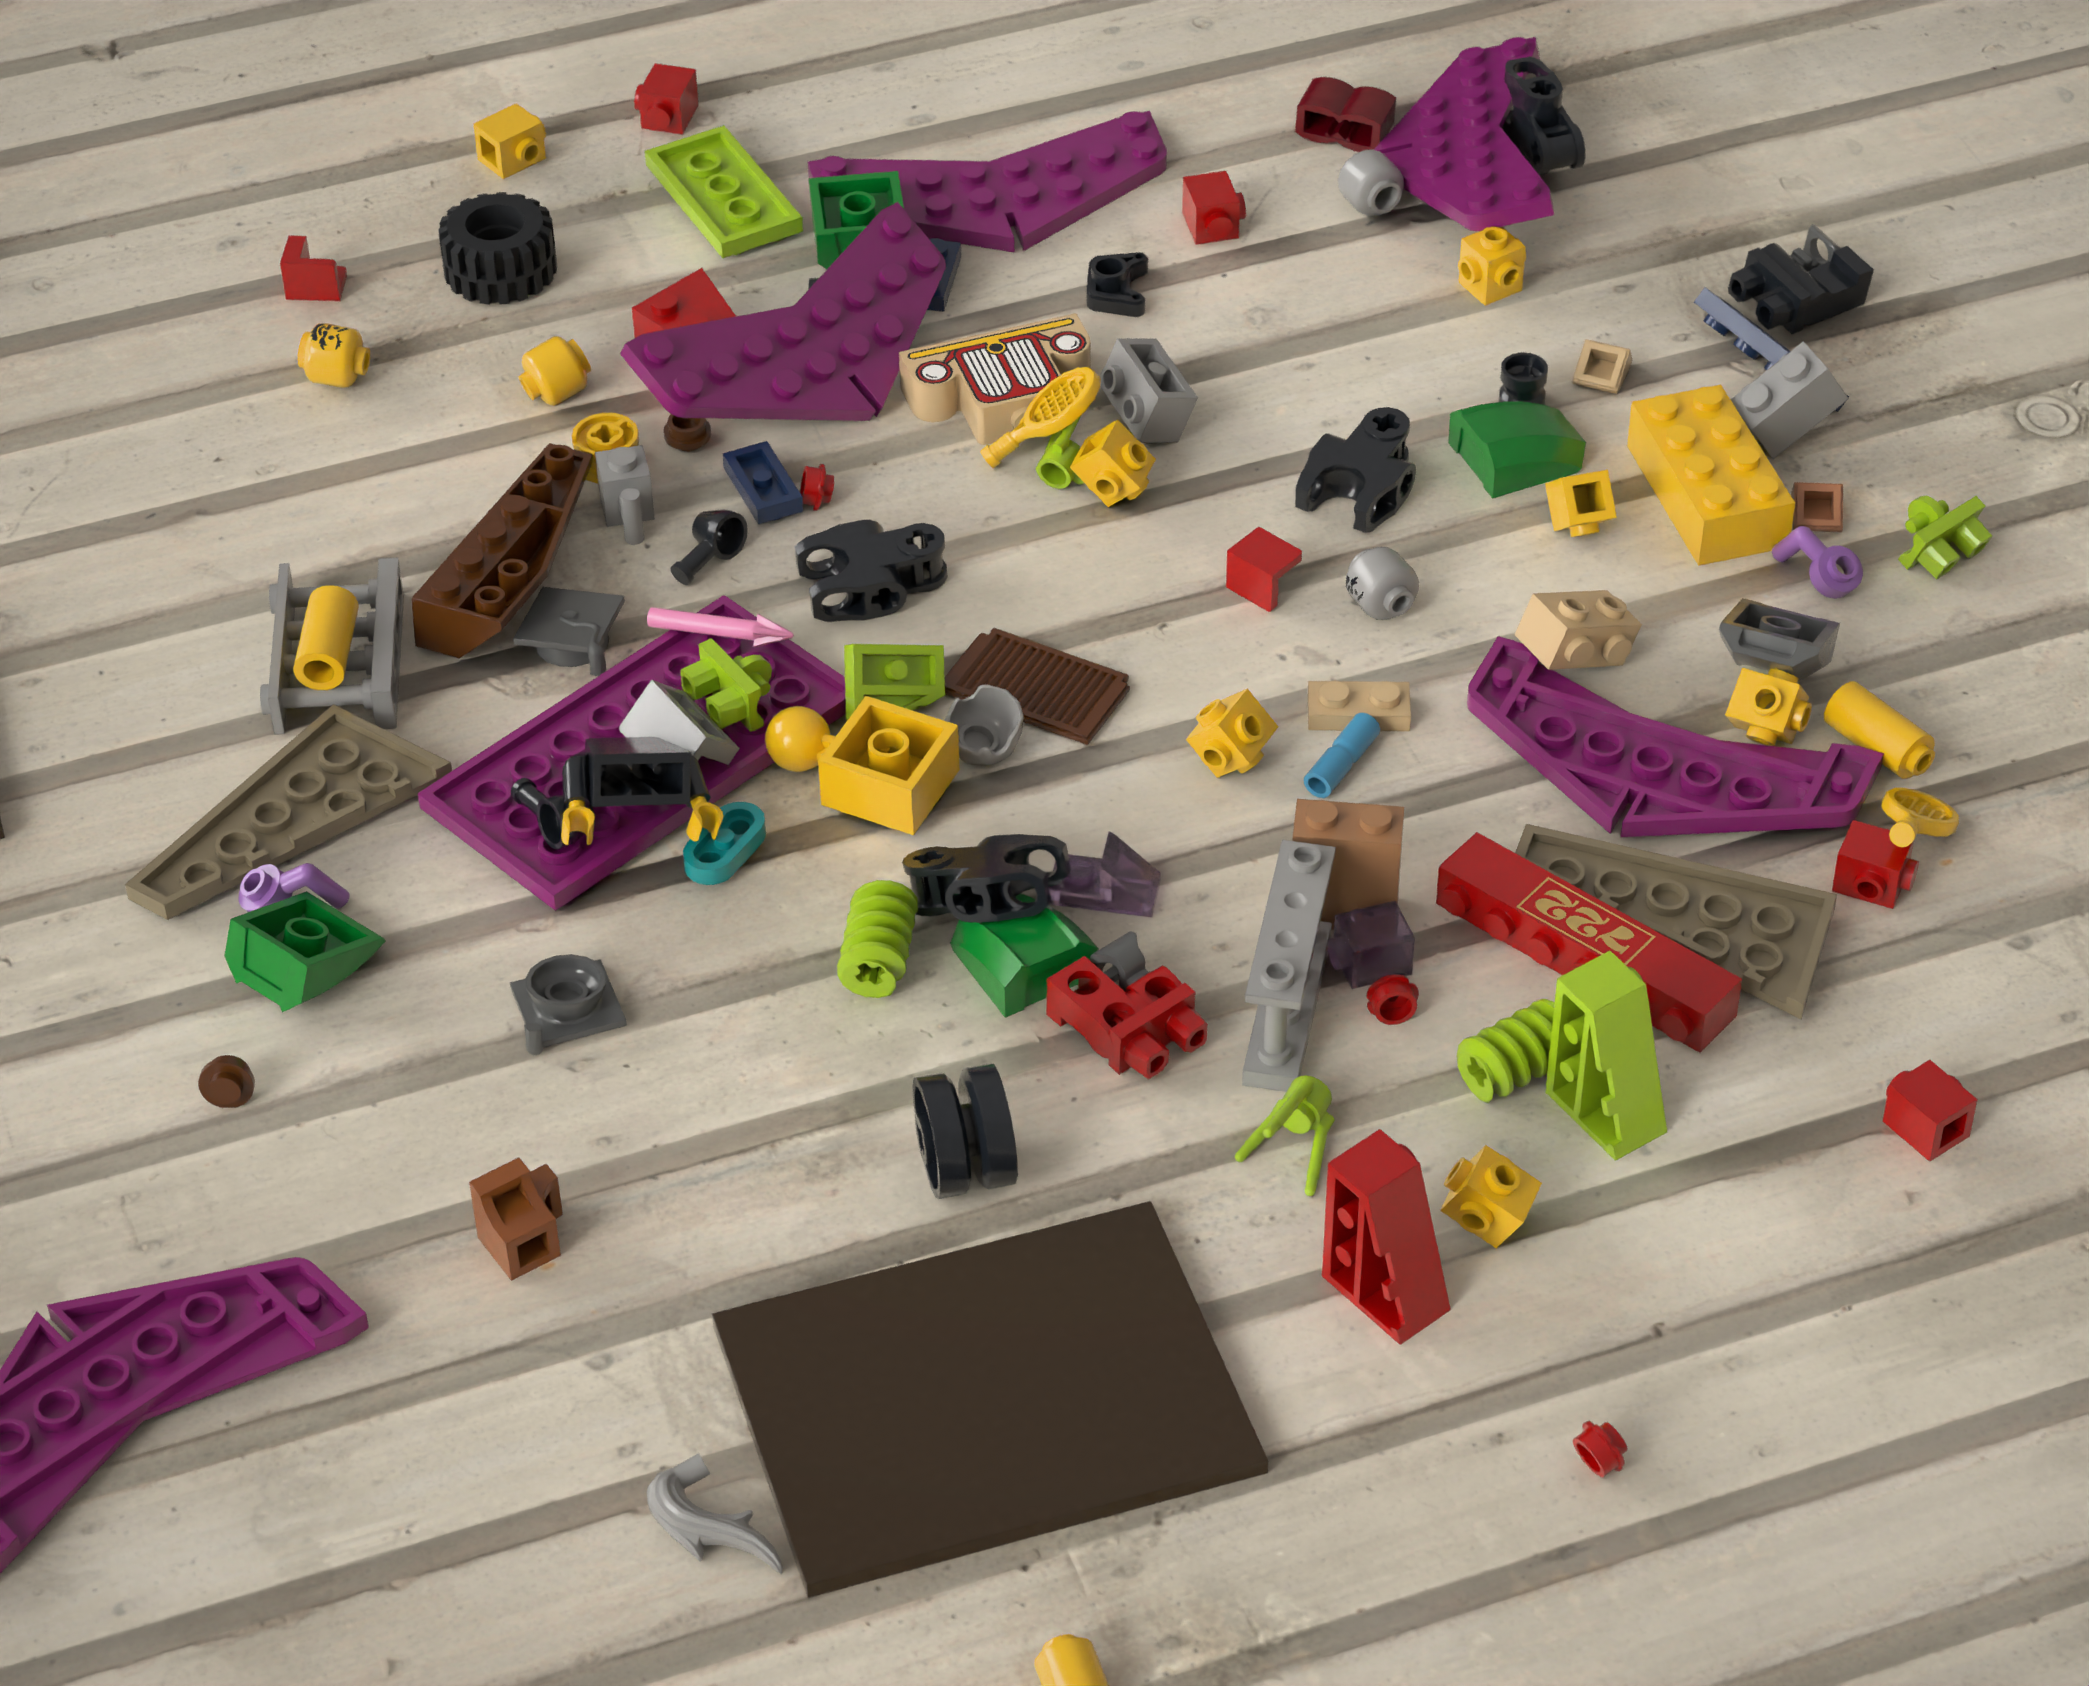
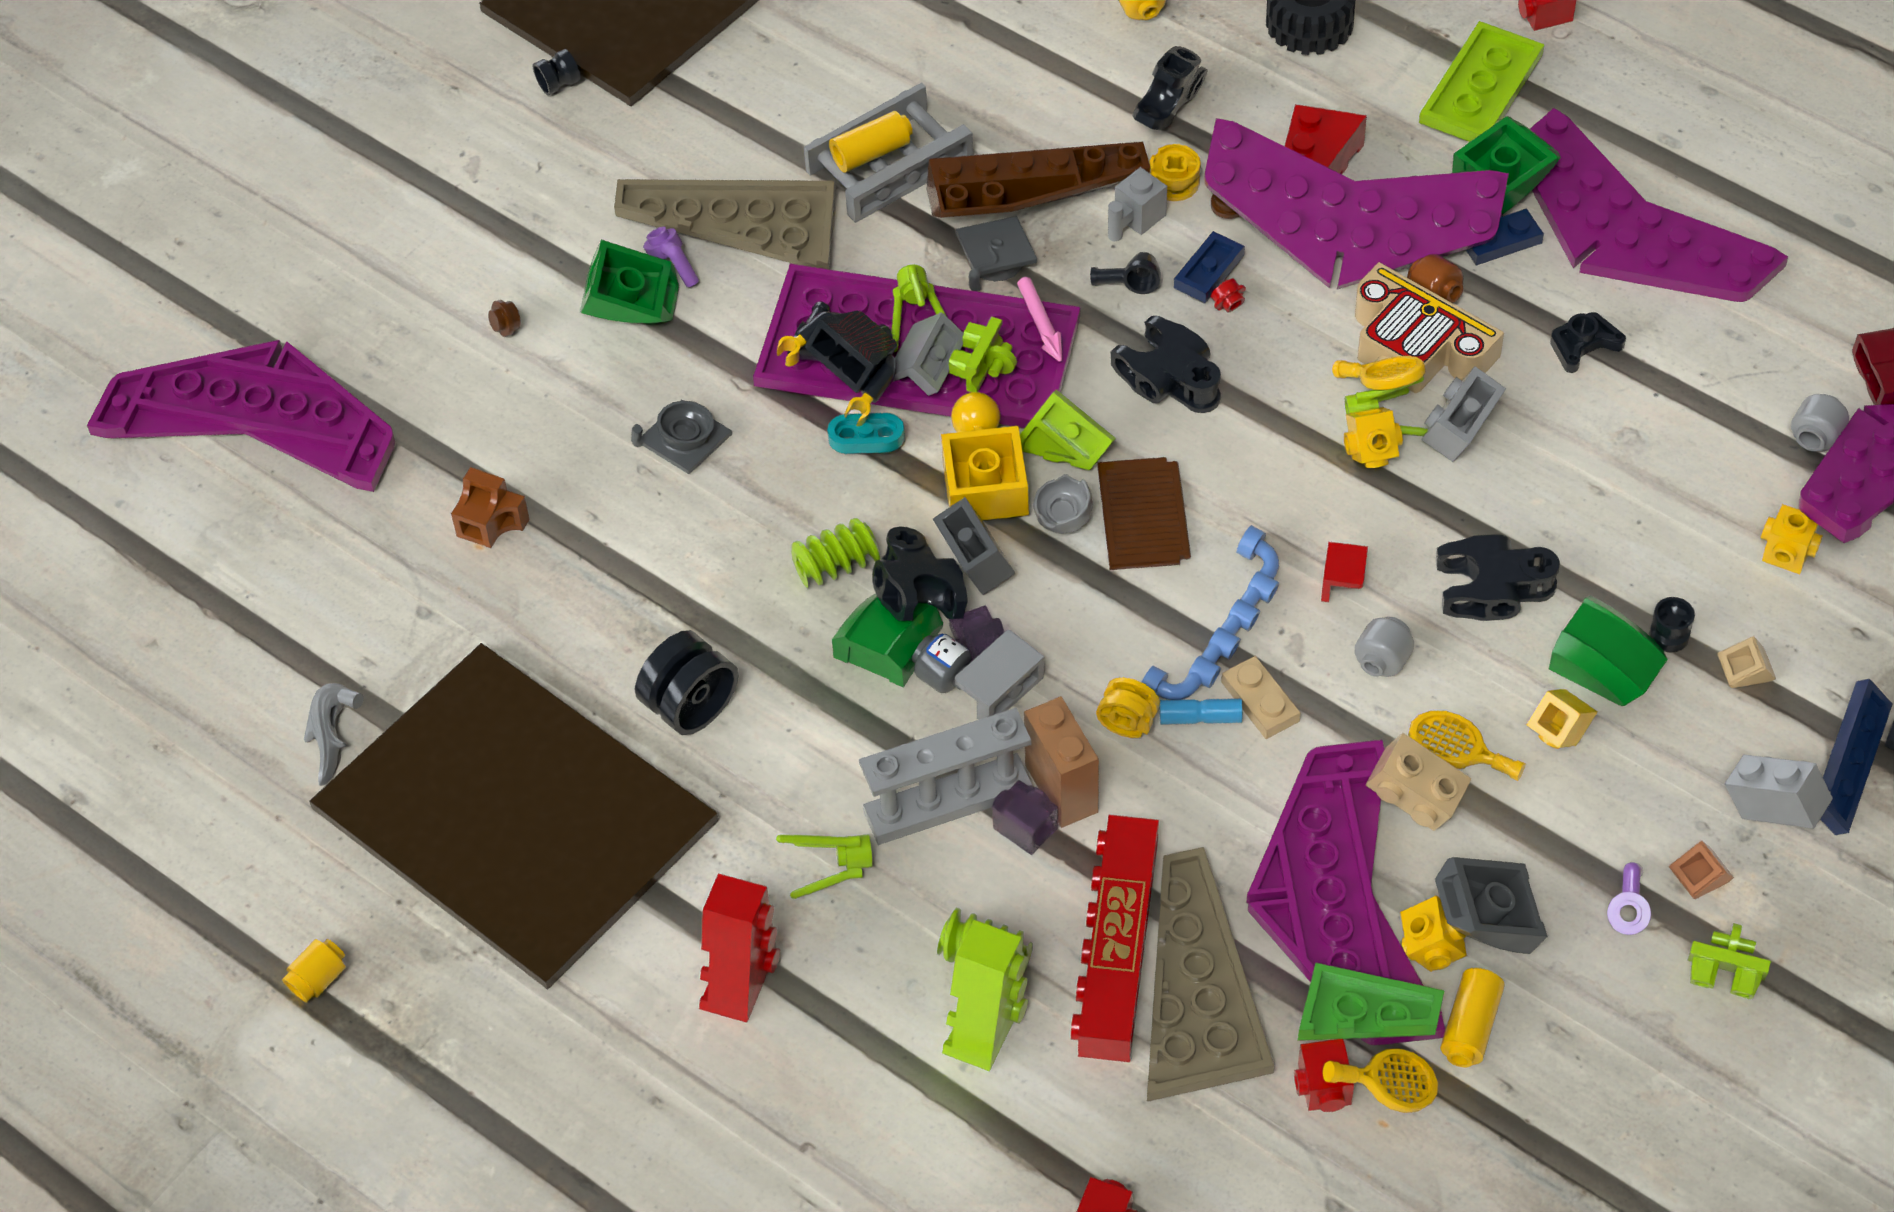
camera: 60 degrees right, 10 degrees up
yellow head [518,336,591,406] -> none
red hips [1046,931,1208,1080] -> none
red brick [1182,171,1246,245] -> none
yellow brick [1186,688,1279,778] -> none
red plate [1366,975,1419,1025] -> none
yellow brick [1440,1145,1542,1248] -> none
red plate [1573,1421,1628,1478] -> none
yellow brick [1627,384,1795,566] -> none
none -> lime plant [891,264,947,352]
none -> dark grey head [912,634,972,693]
none -> dark grey brick [933,497,1015,595]
none -> light grey panel [955,630,1044,720]
none -> yellow wheel [1096,677,1160,738]
none -> black piece [1132,46,1208,130]
none -> medium blue bar [1142,525,1279,700]
none -> bright green wing [1297,963,1444,1041]
none -> dark orange head [1407,254,1464,303]
none -> yellow piece [1408,711,1526,781]

